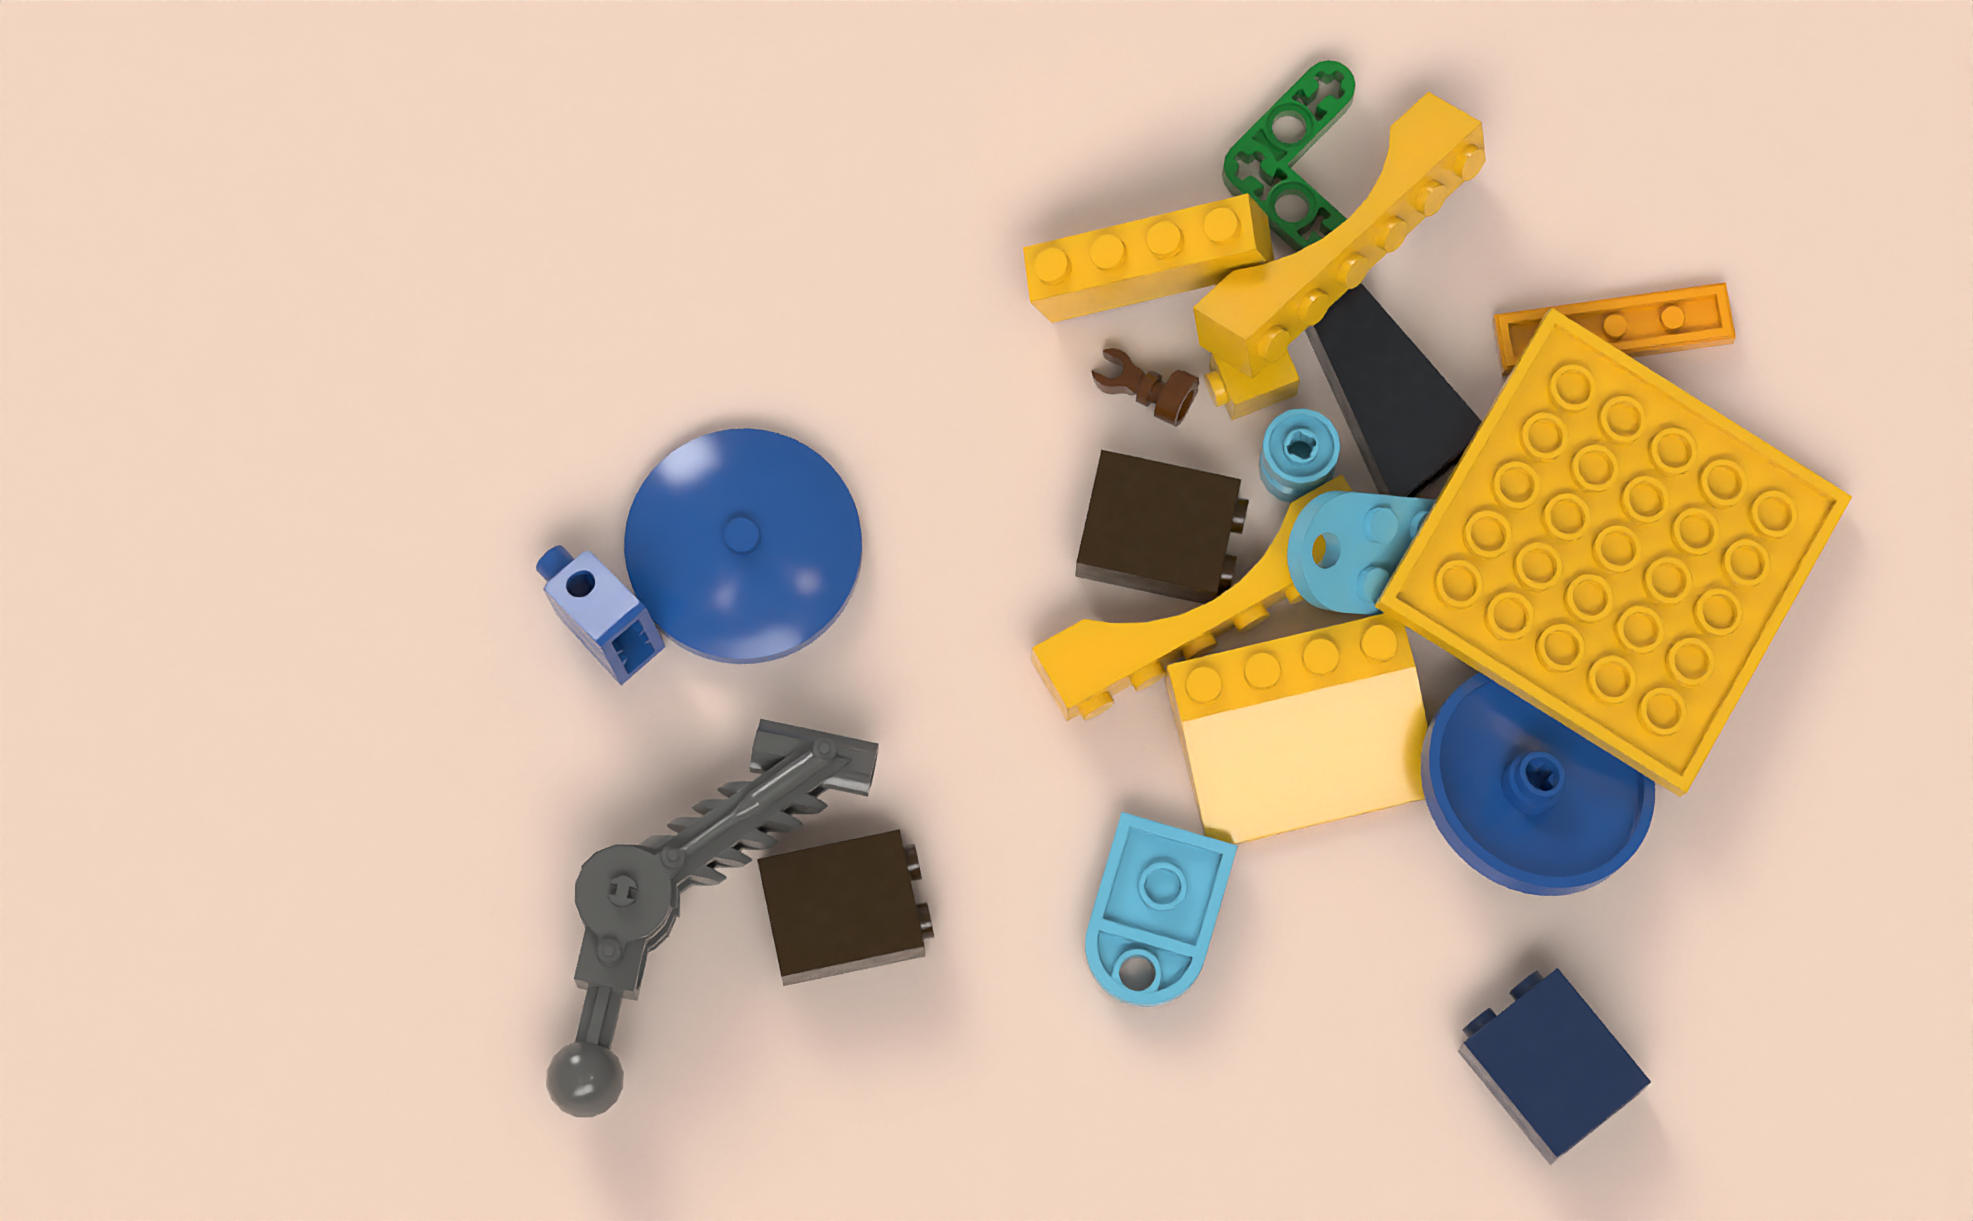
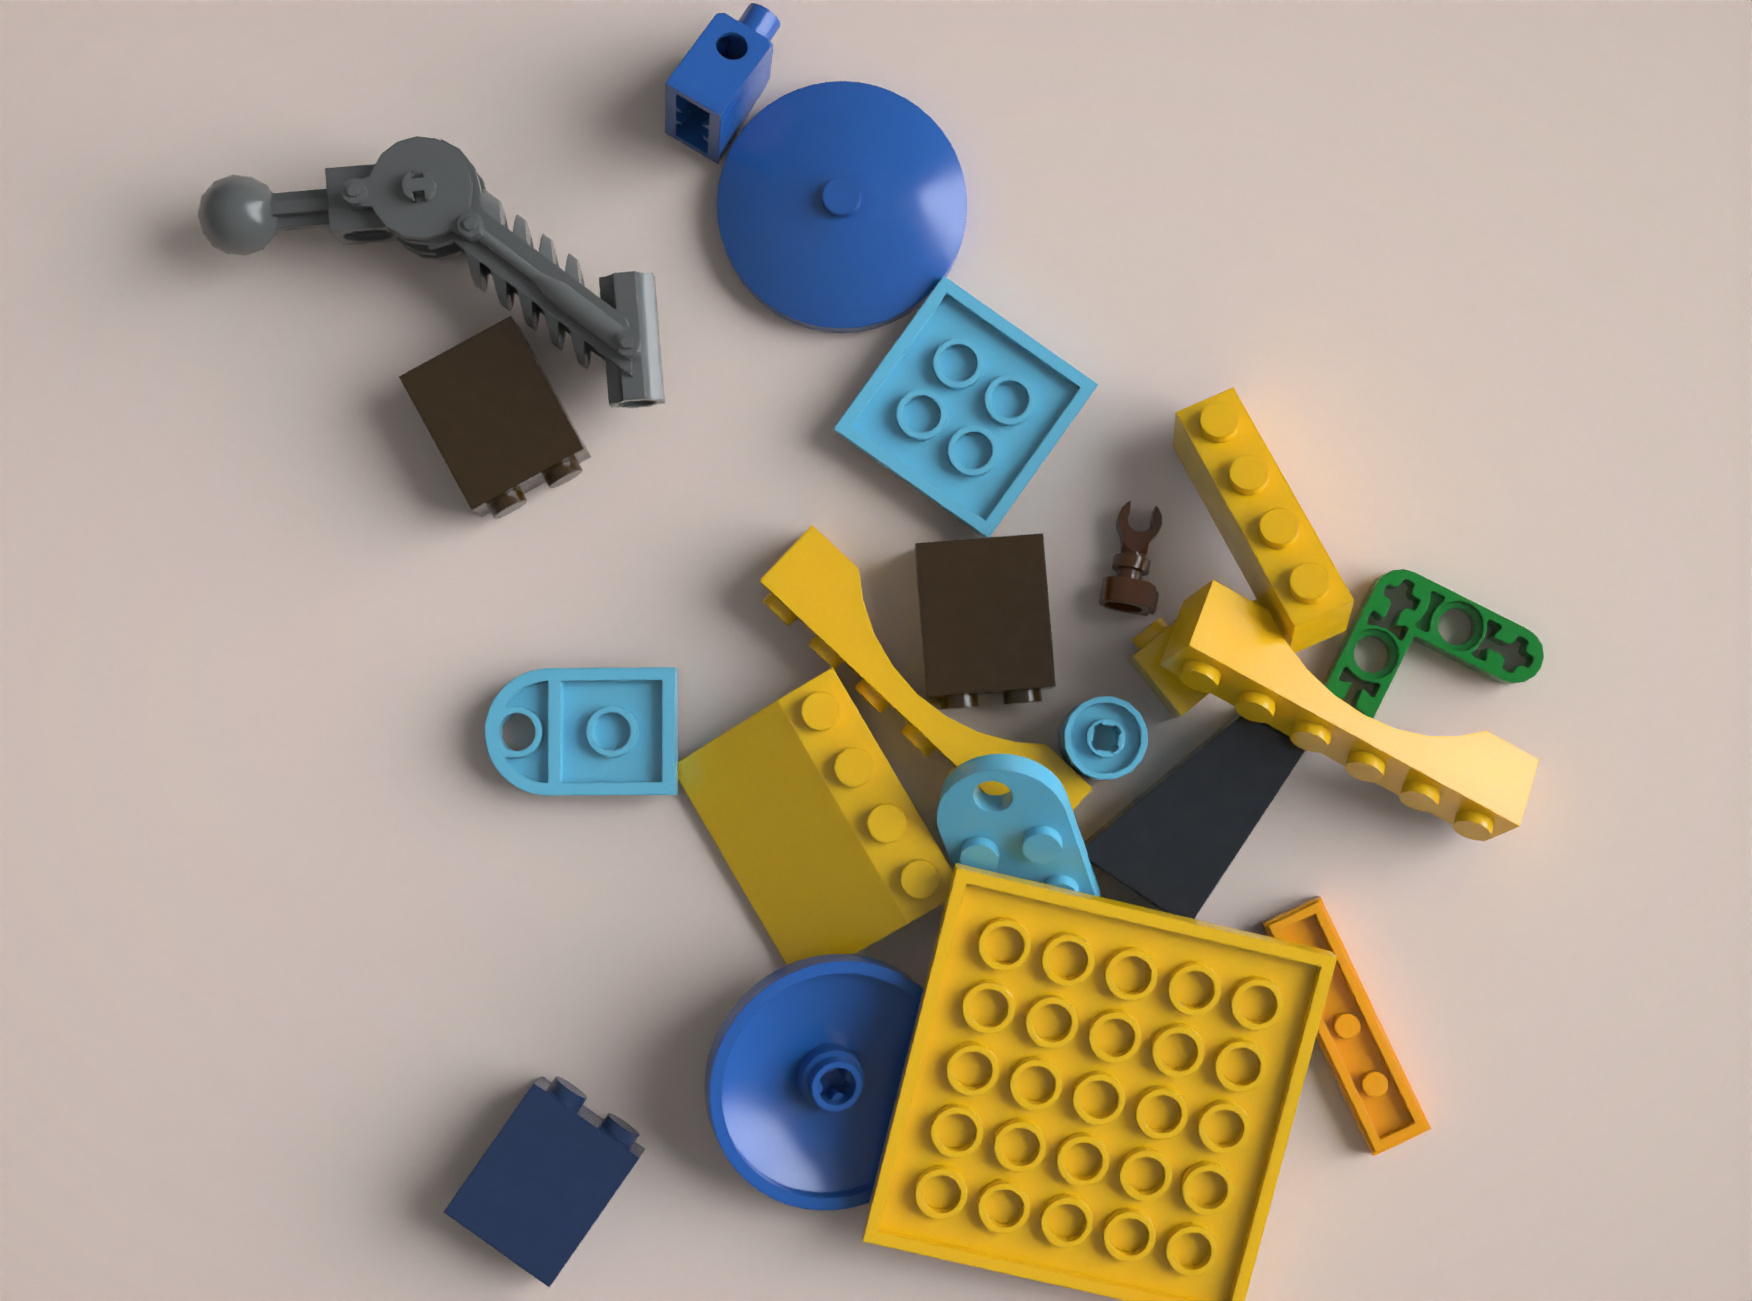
camera: 75 degrees right, 10 degrees up
none -> medium azure plate [834,276,1098,538]

